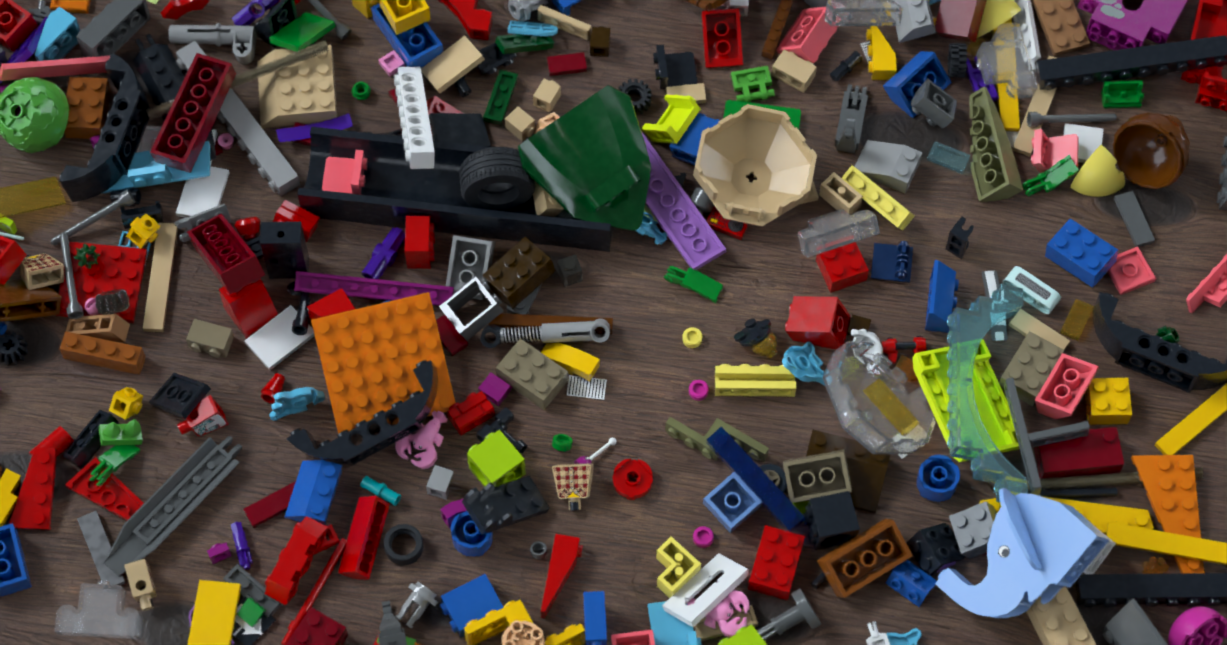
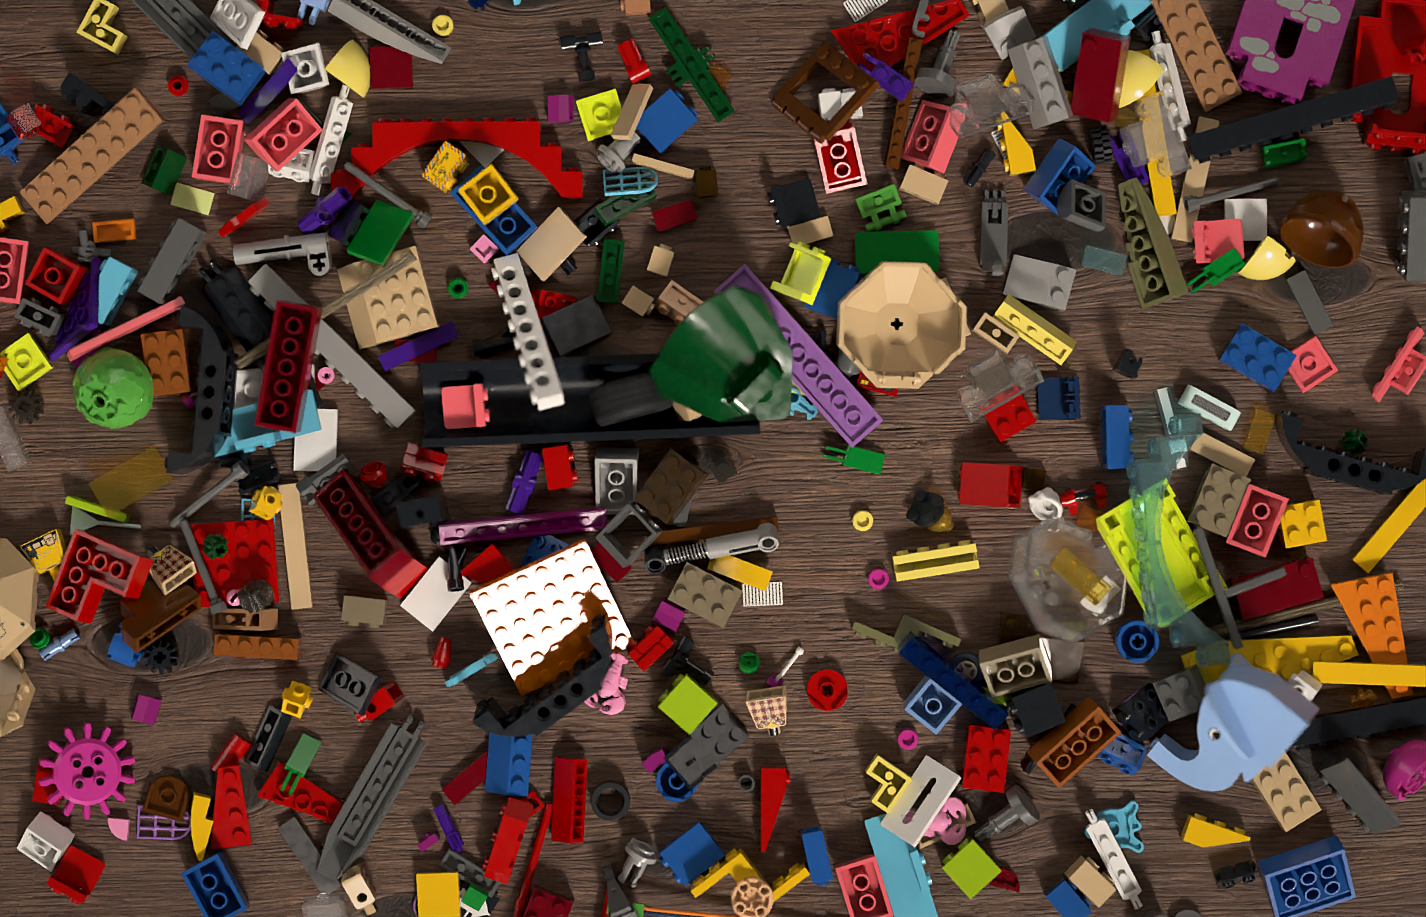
camera: 15 degrees left, 25 degrees up
bright green tile [99,419,143,446] -> none
teal pin [360,476,401,506] -> none
light grey panel [426,465,454,500] -> none
black tyre [618,79,651,116] -> none
medium azure tile [782,342,831,386] -> none

